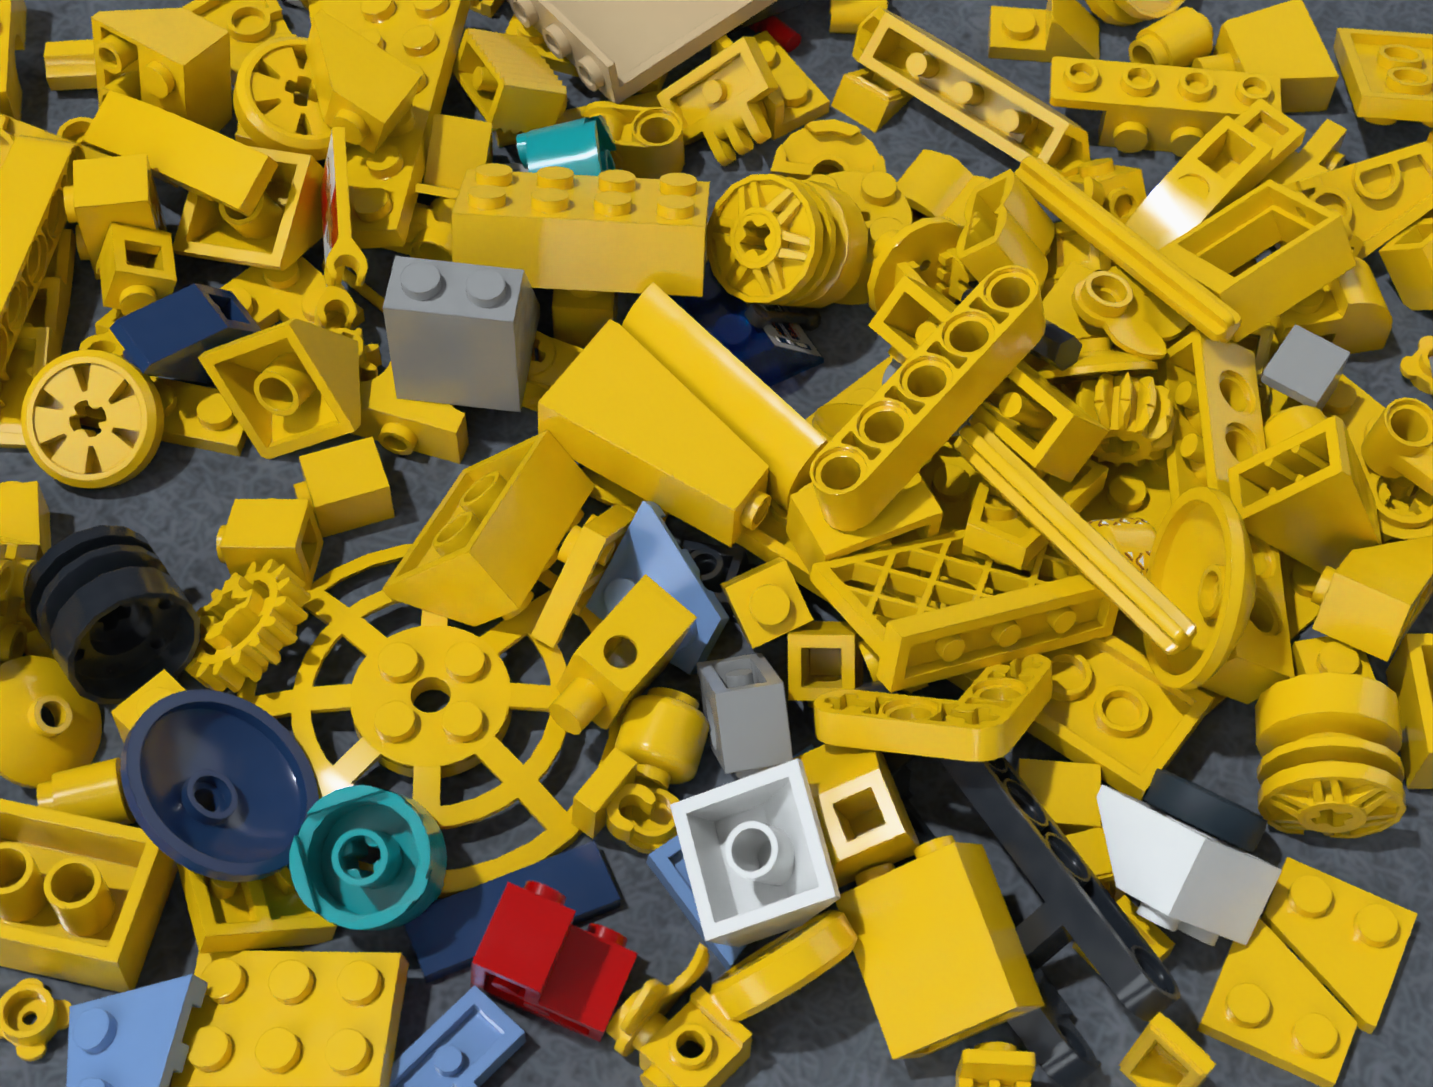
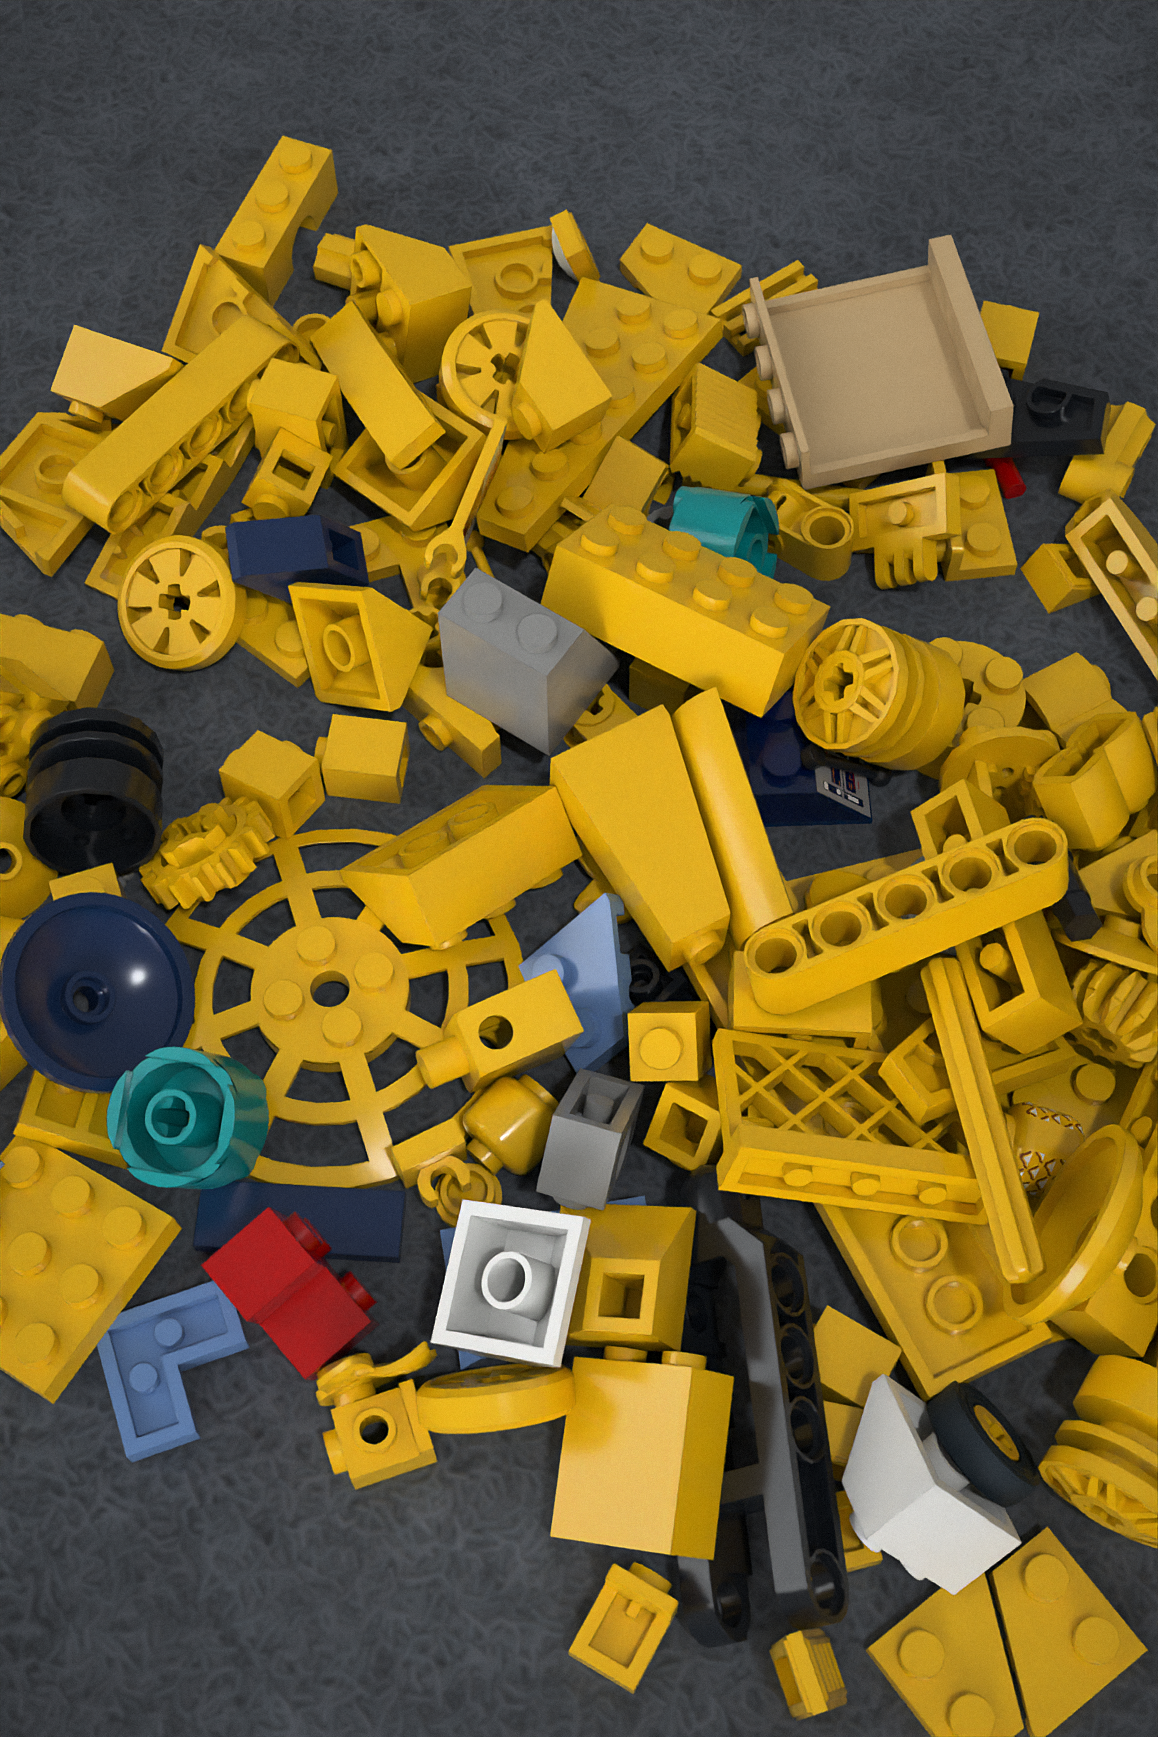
camera: 30 degrees right, 5 degrees up
yellow wing [531,504,635,648] -> none
yellow cylinder [770,119,886,180] -> none
yellow beam [813,654,1053,762] -> none

